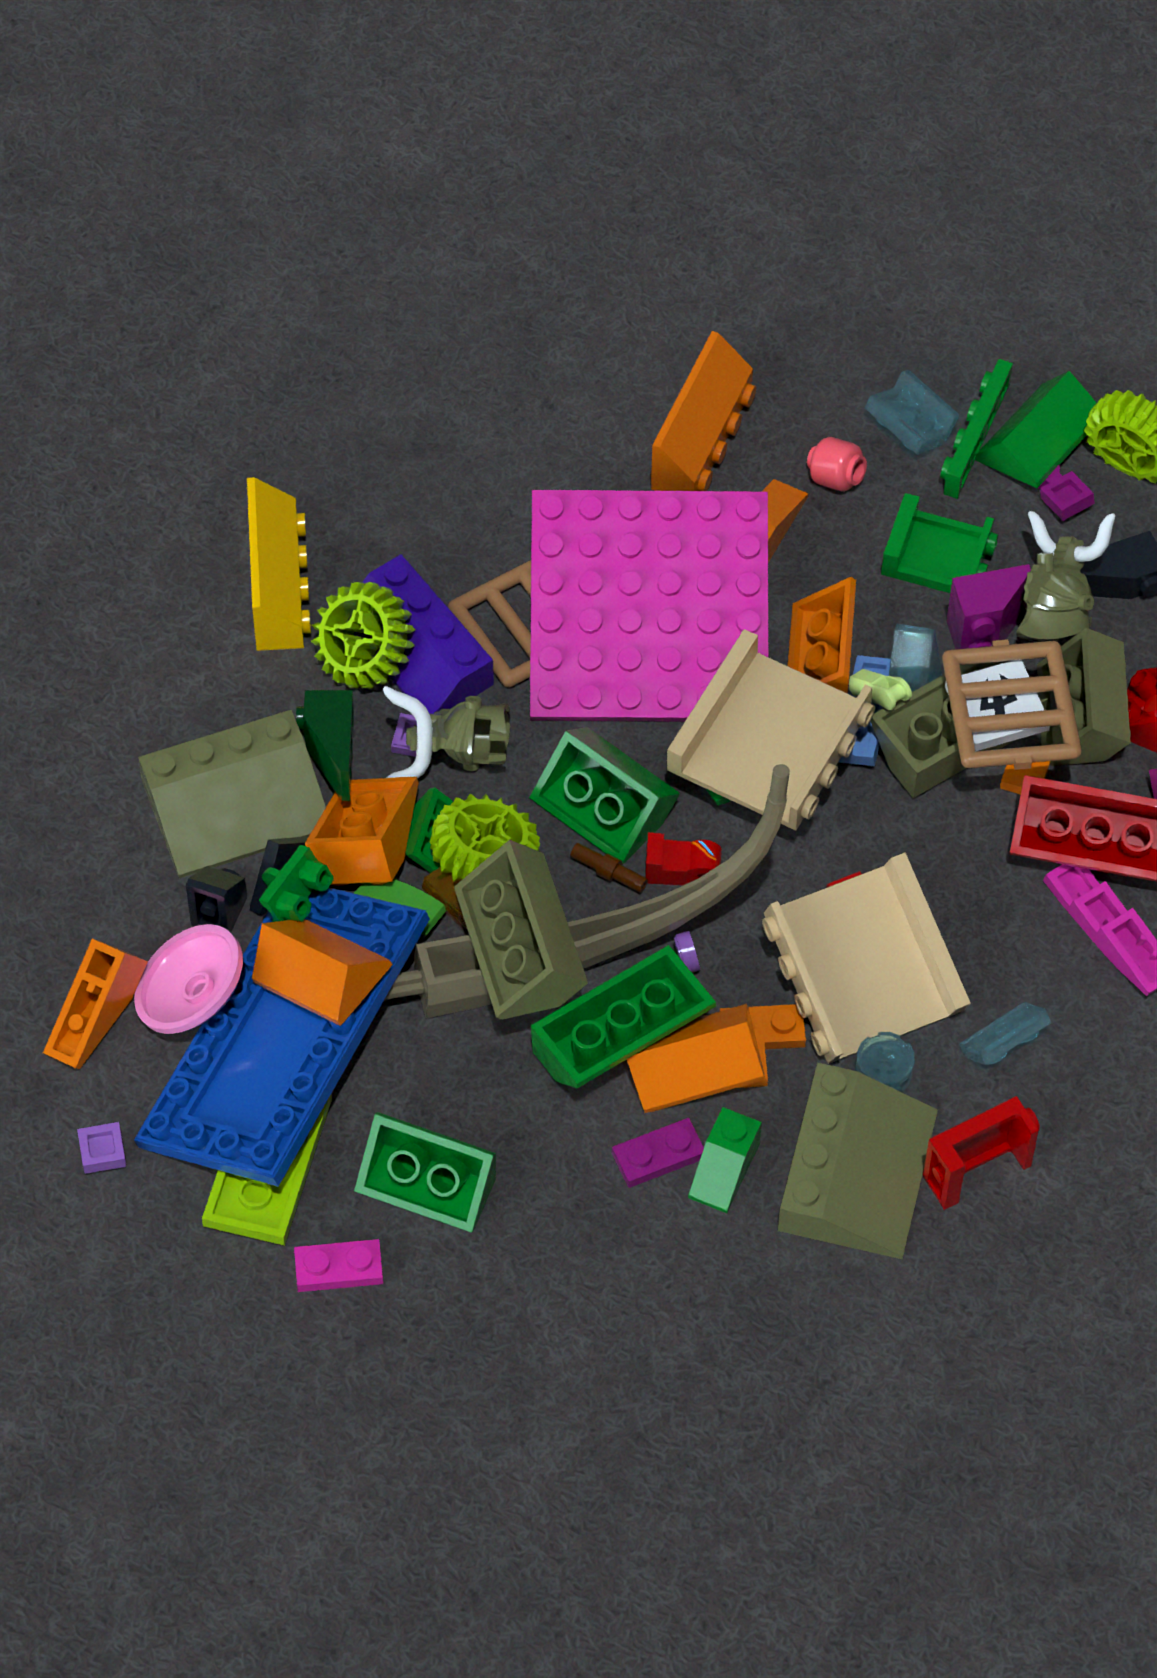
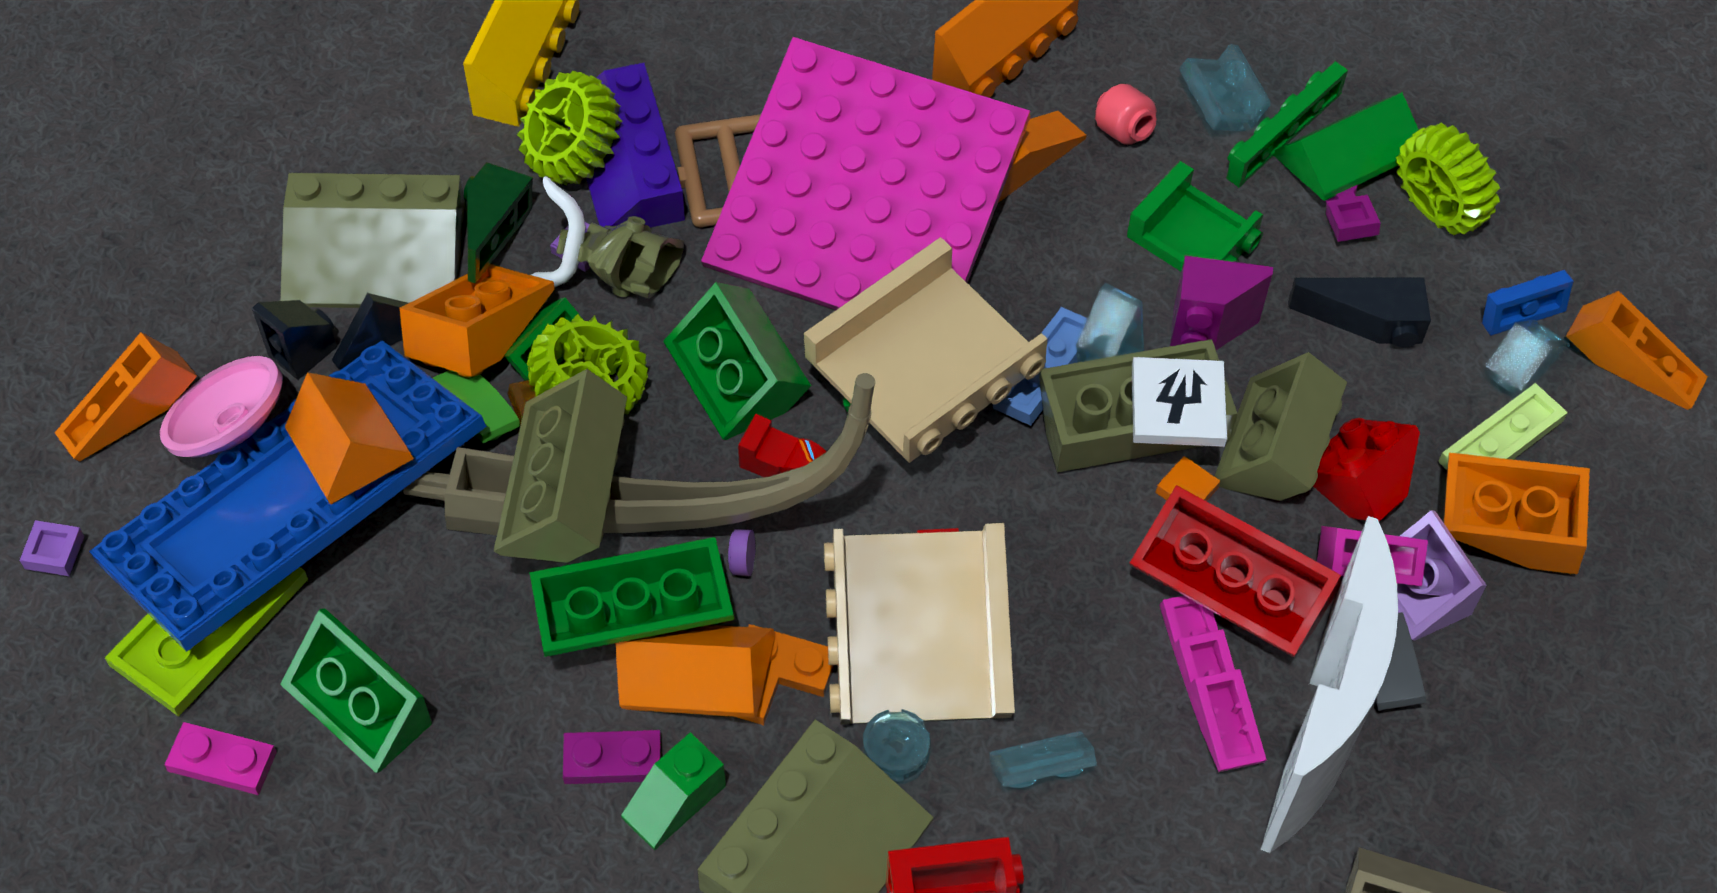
camera: 20 degrees right, 0 degrees up
green hips [259,845,334,922] -> none
reddish brown bar [570,843,648,893] -> none
orange slope [788,577,856,693] -> none
yellowish green bar [849,669,912,710] -> none
medium nougat bar [942,639,1082,770] -> none
olive helmet [1016,511,1115,641] -> none

